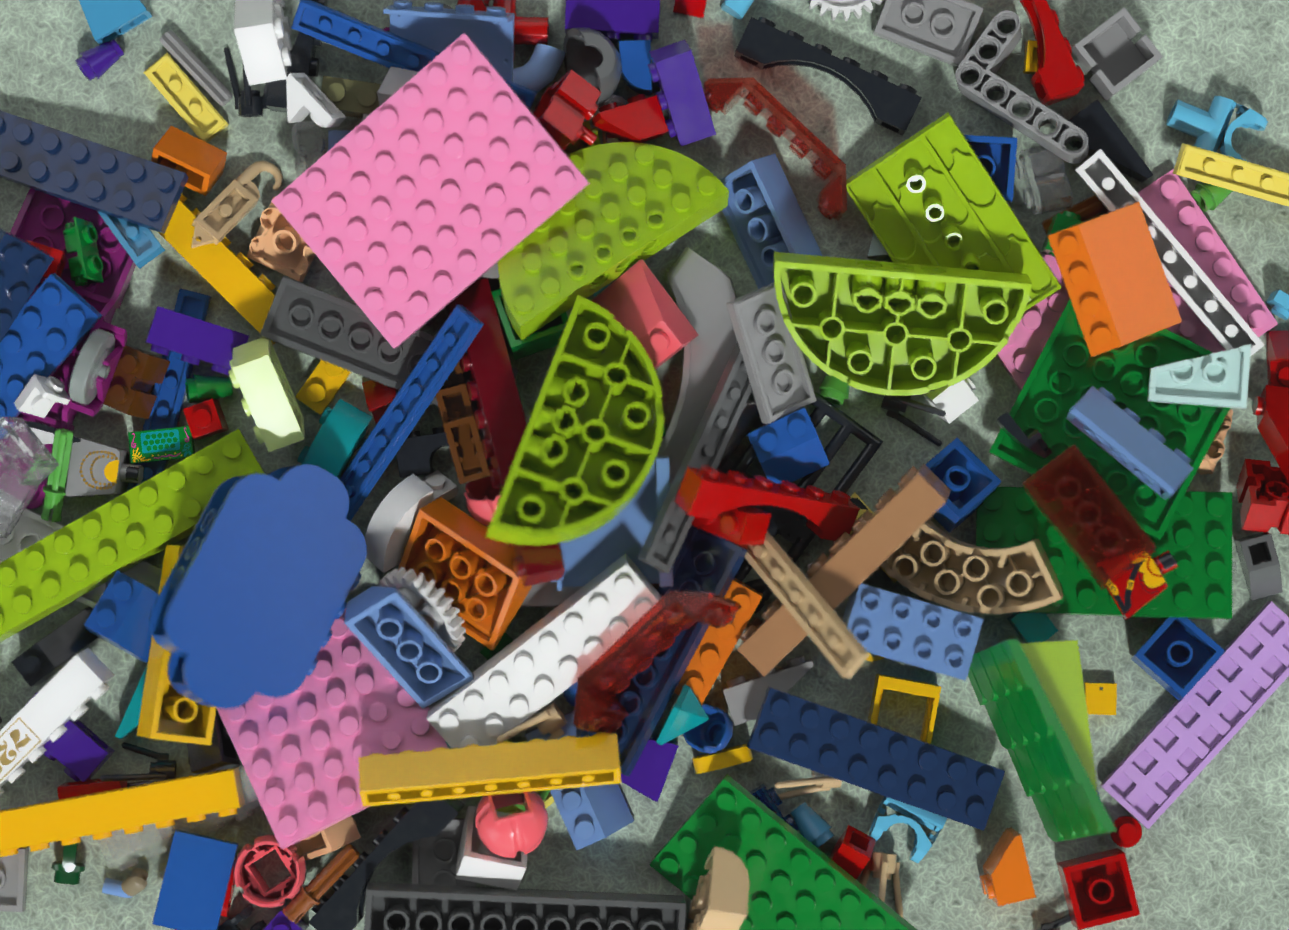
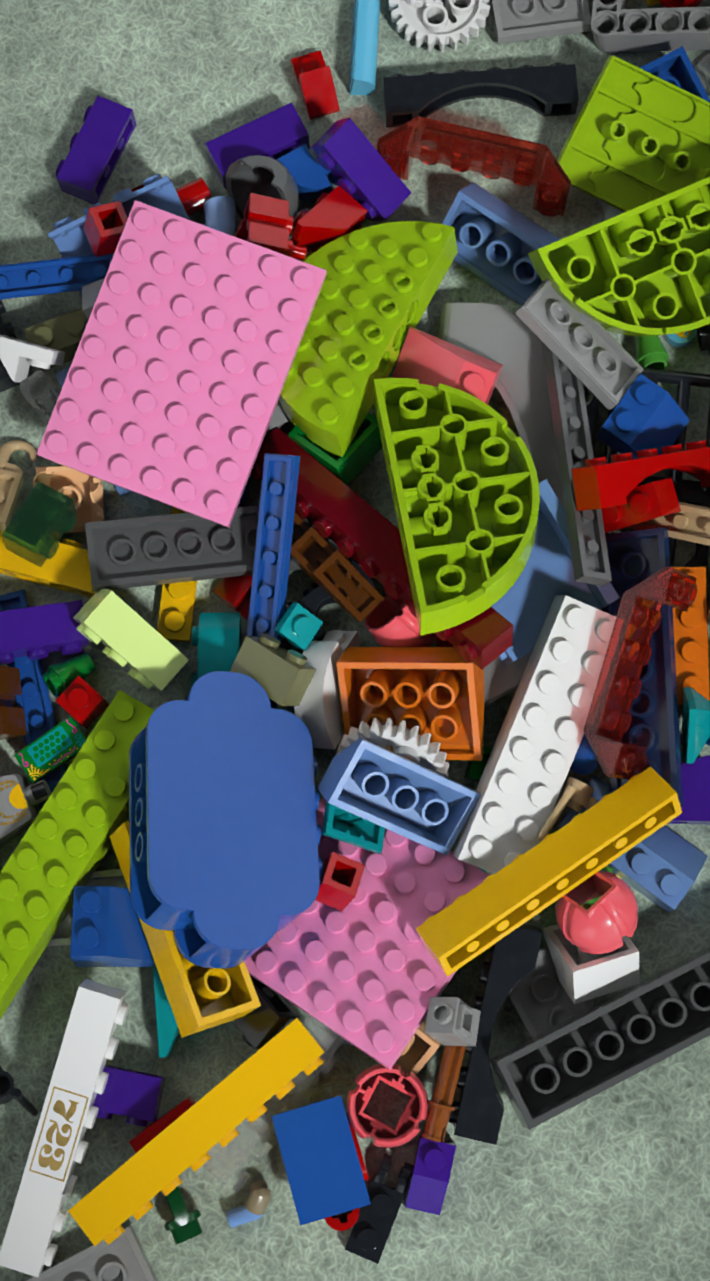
camera: 30 degrees left, 10 degrees down
black slope [12,606,99,687] -> none
black plant [100,742,177,787] -> none
none -> clear green brick [1,481,77,567]
none -> red brick [83,201,128,257]
none -> olive brick [229,633,317,707]
none -> teal plate [274,602,323,651]
none -> red brick [315,852,365,911]
none -> teal slope [321,801,385,854]
none -> light grey window [424,997,481,1047]

